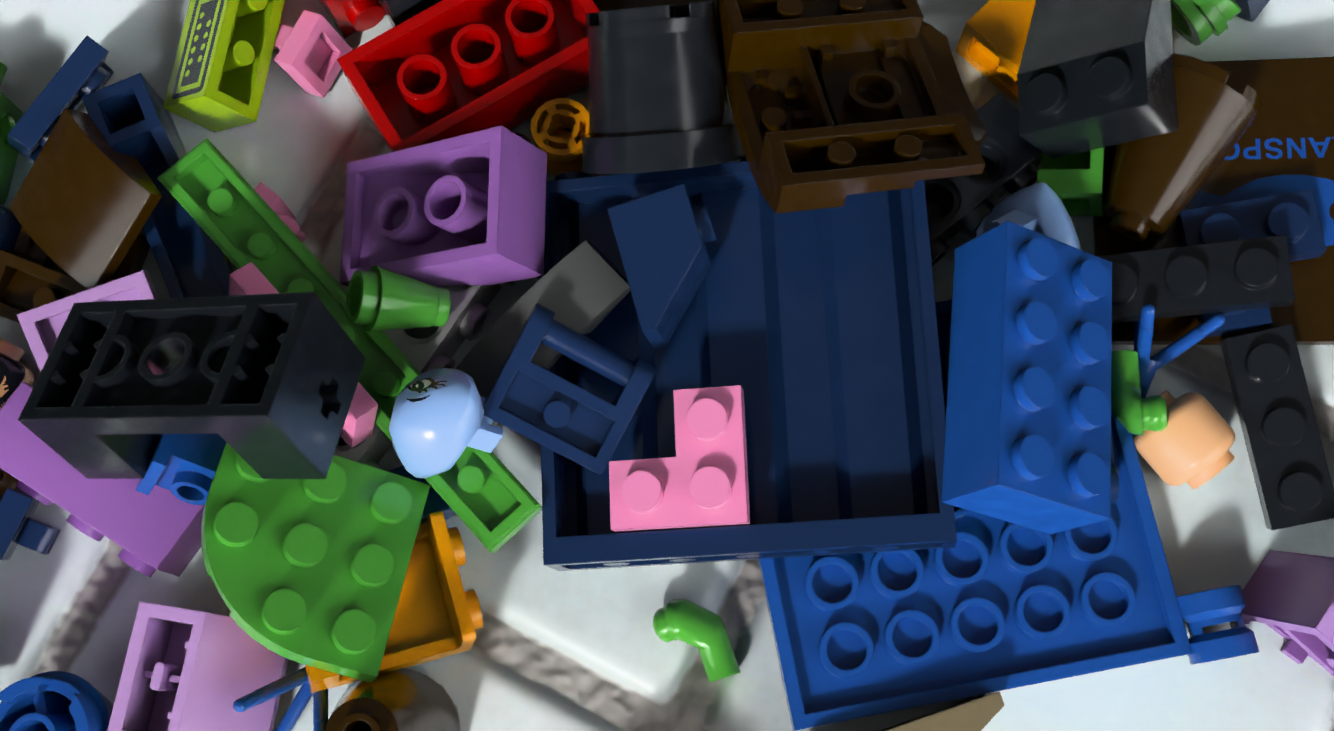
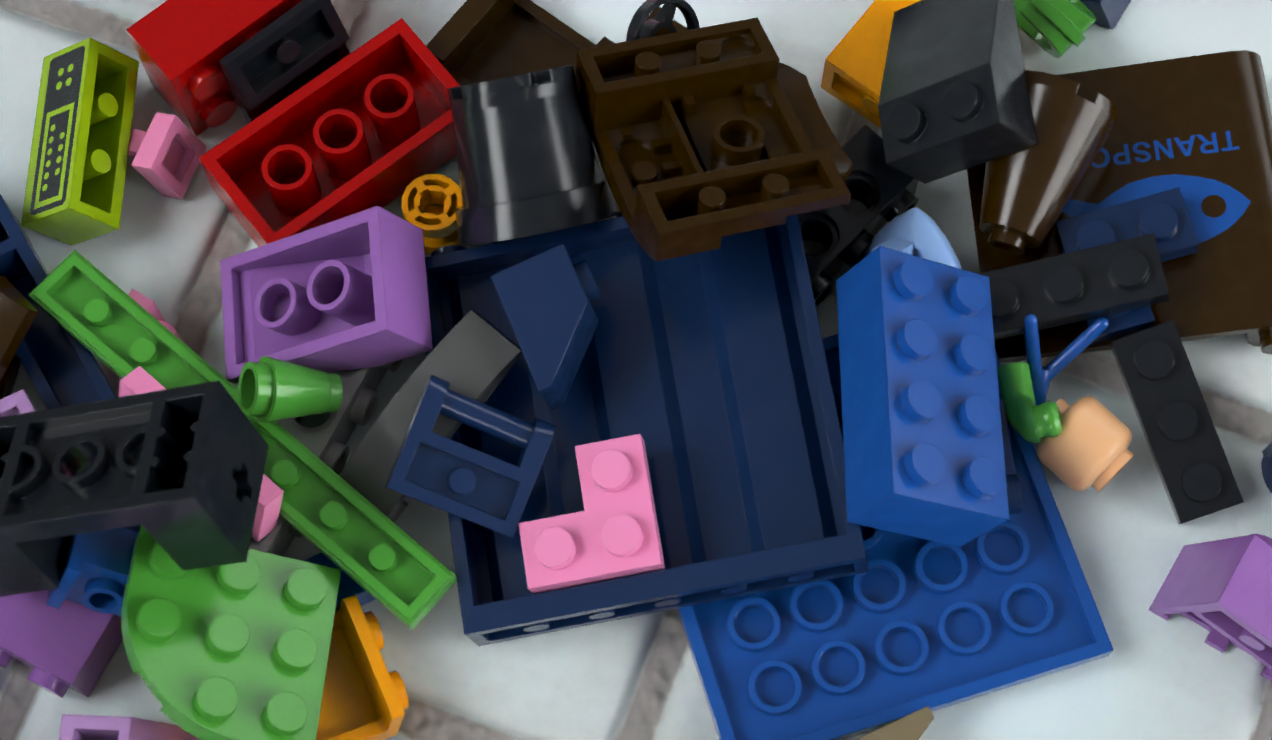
camera: 10 degrees left, 5 degrees down
light blue piece [389,368,503,478] -> none
bright green arm [653,599,740,683] -> none
bright green panel [1037,147,1106,216] -> none
blue wheel [1177,585,1259,665] -> none

